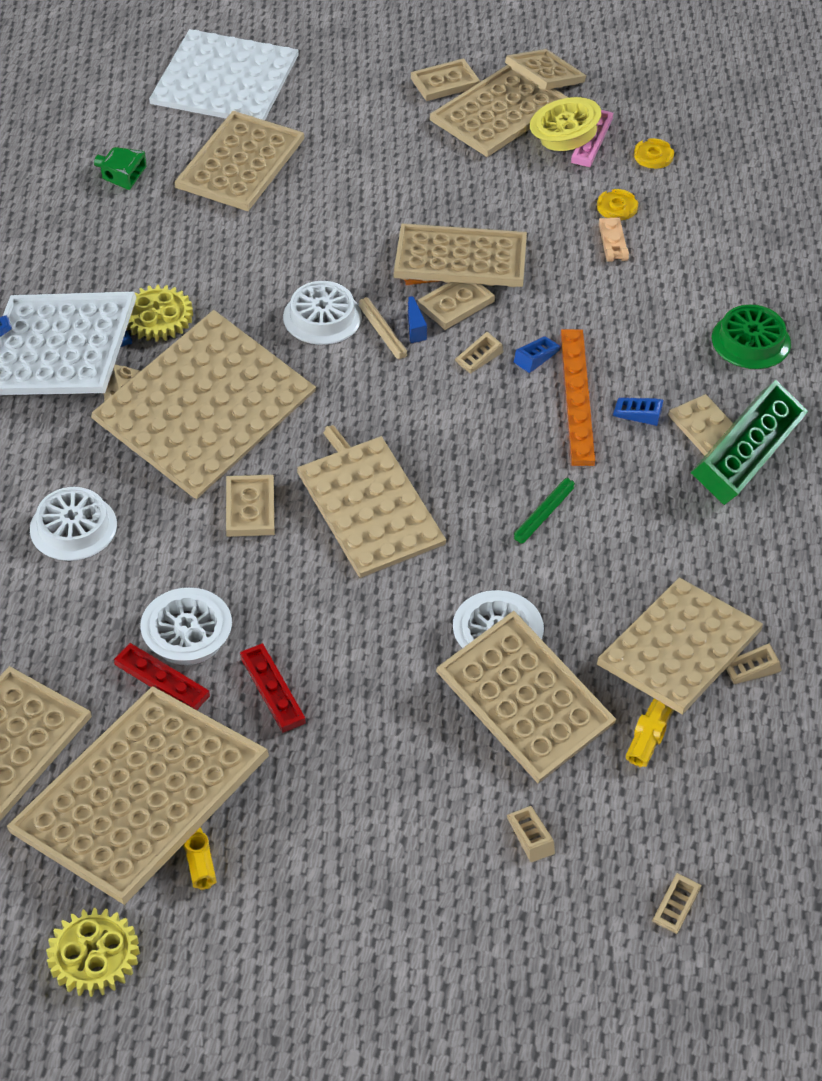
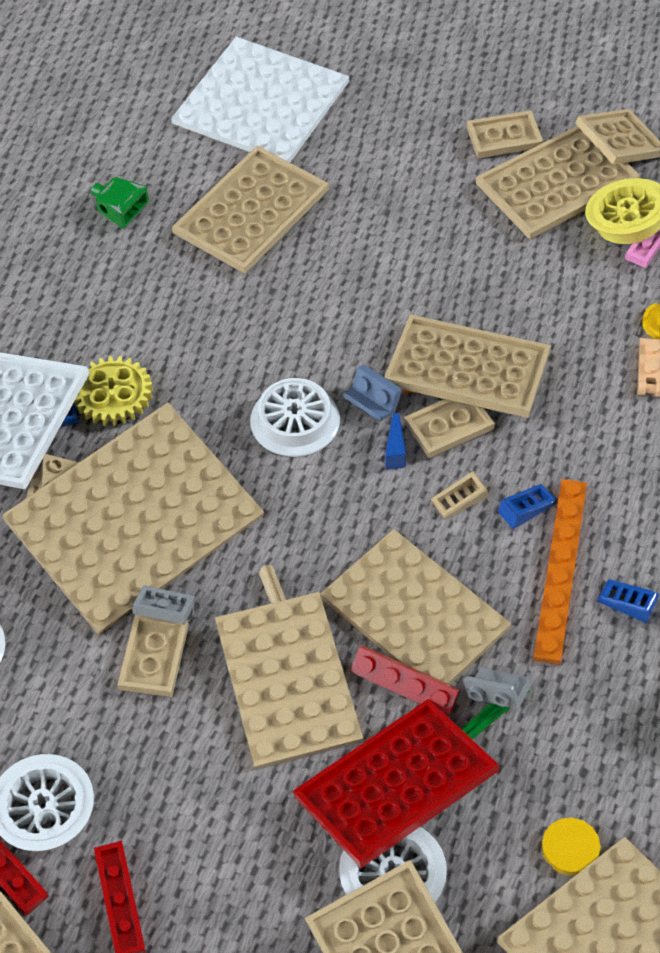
camera: 15 degrees right, 5 degrees up
tan axle [359,297,407,360] -> none
none -> light grey bracket [133,585,194,625]
none -> red plate [293,699,499,868]
none -> tan plate [320,529,511,685]
none -> sand blue bracket [343,364,402,421]
none -> plate [350,645,461,717]
none -> light grey bracket [463,668,532,709]
none -> yellow tile [542,817,601,876]

